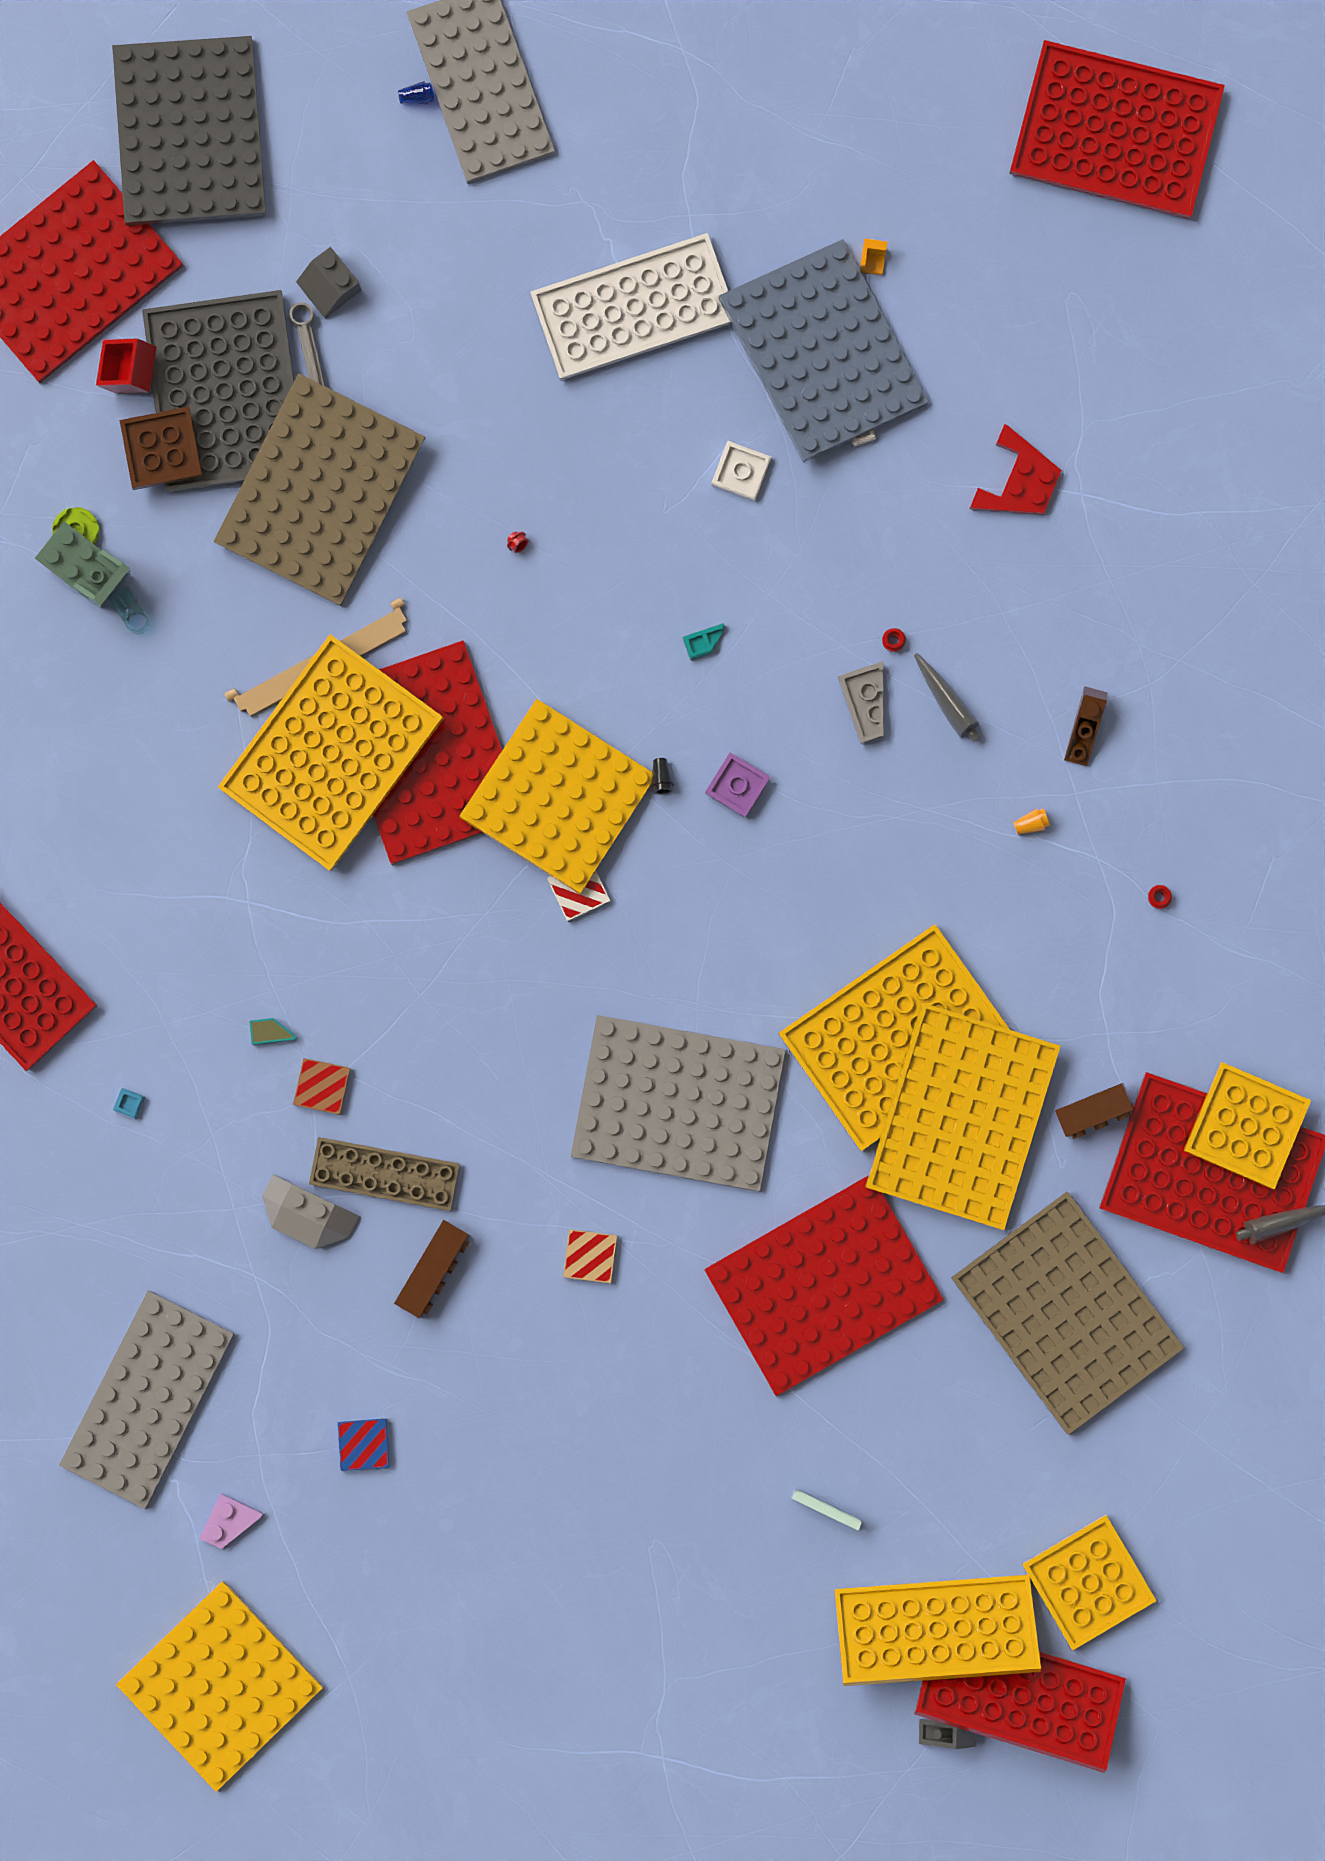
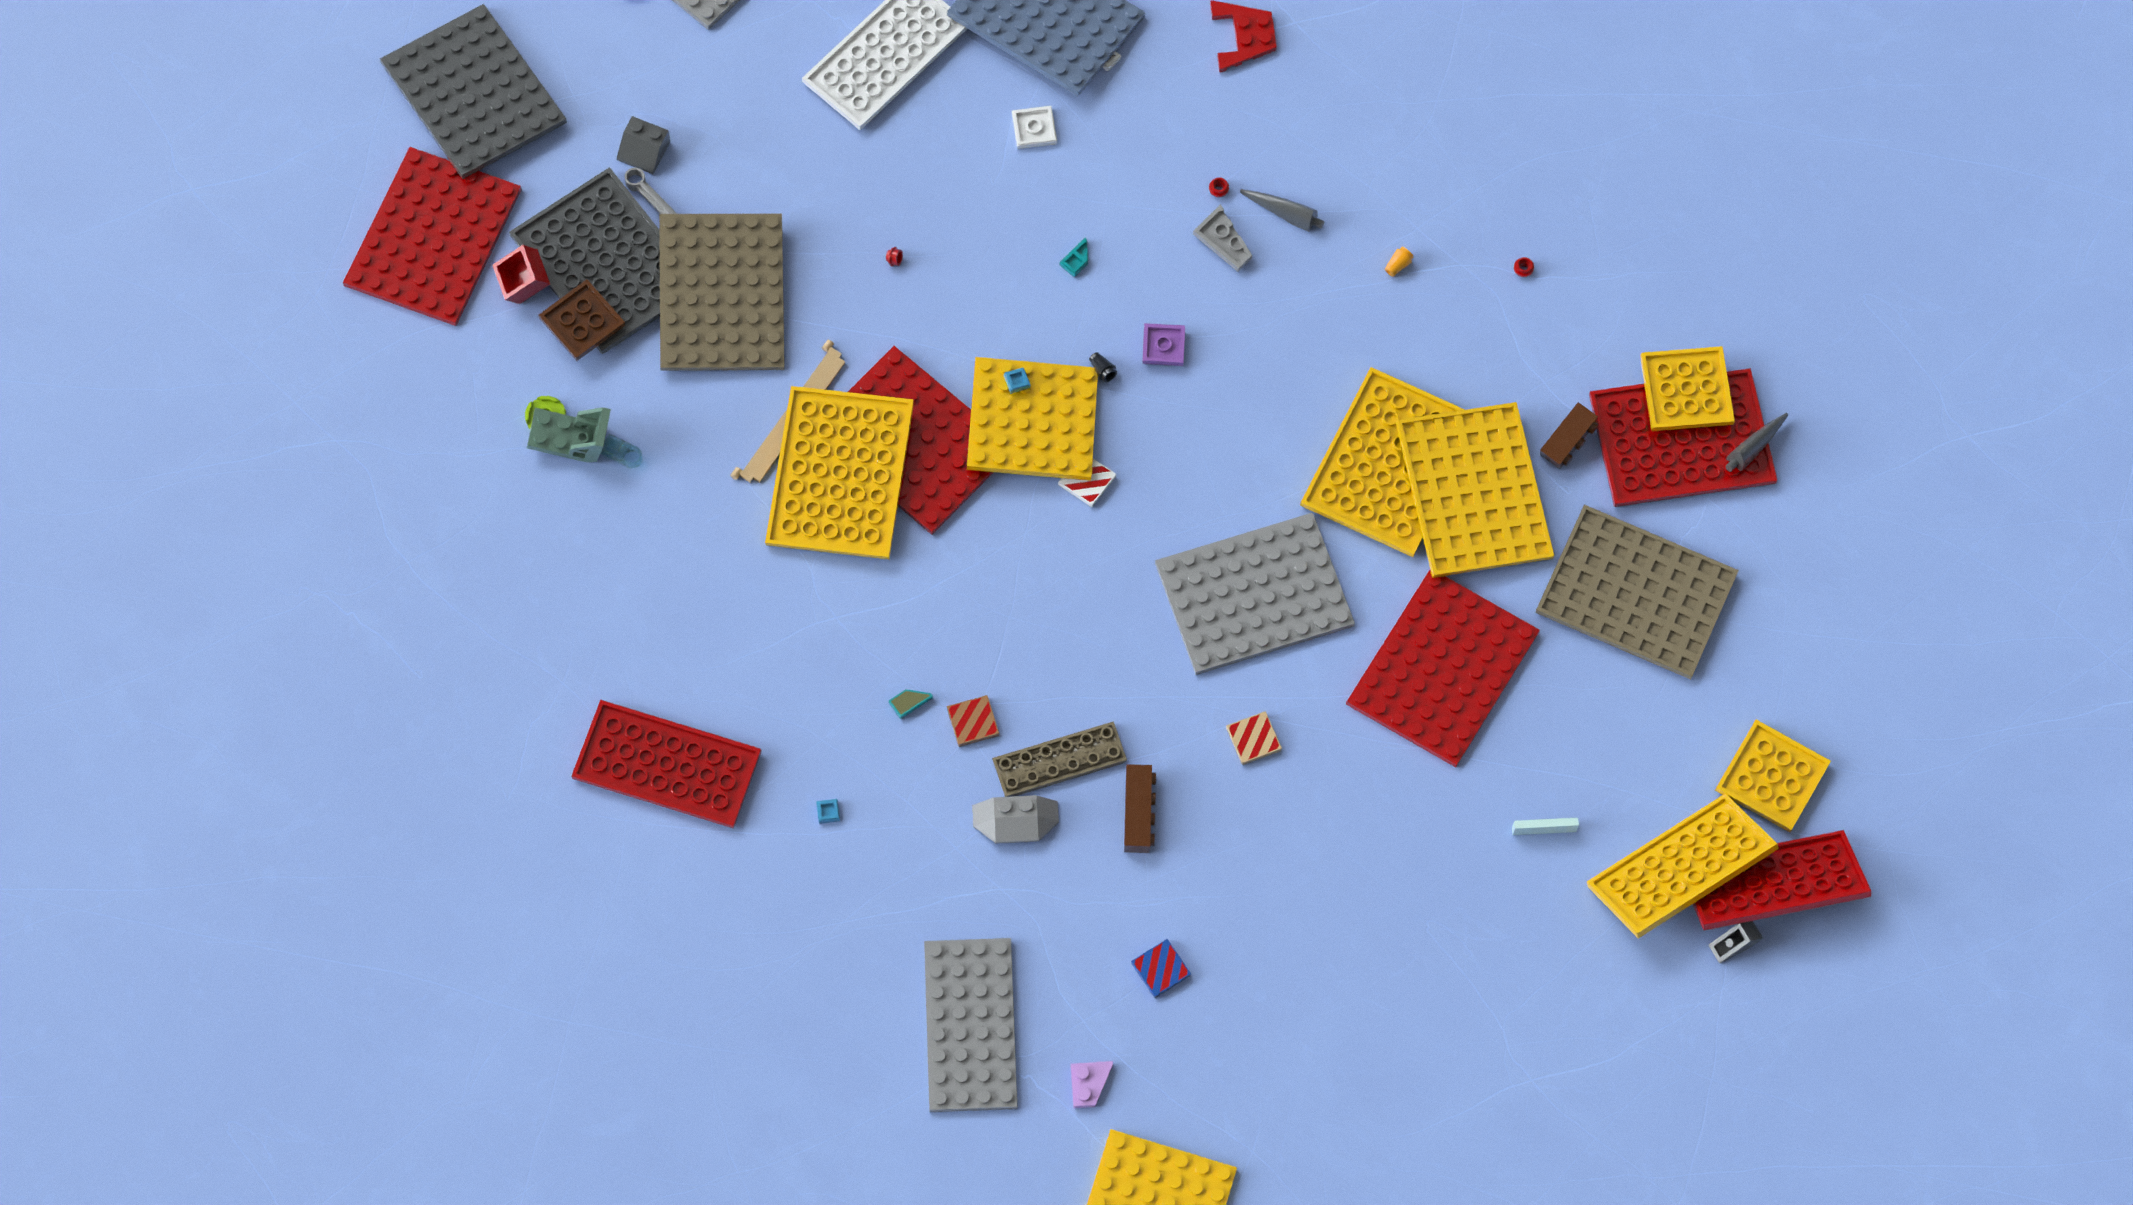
camera: 35 degrees left, 15 degrees down
reddish brown slope [1064,686,1107,766] -> none
none -> dark azure tile [1004,367,1031,394]

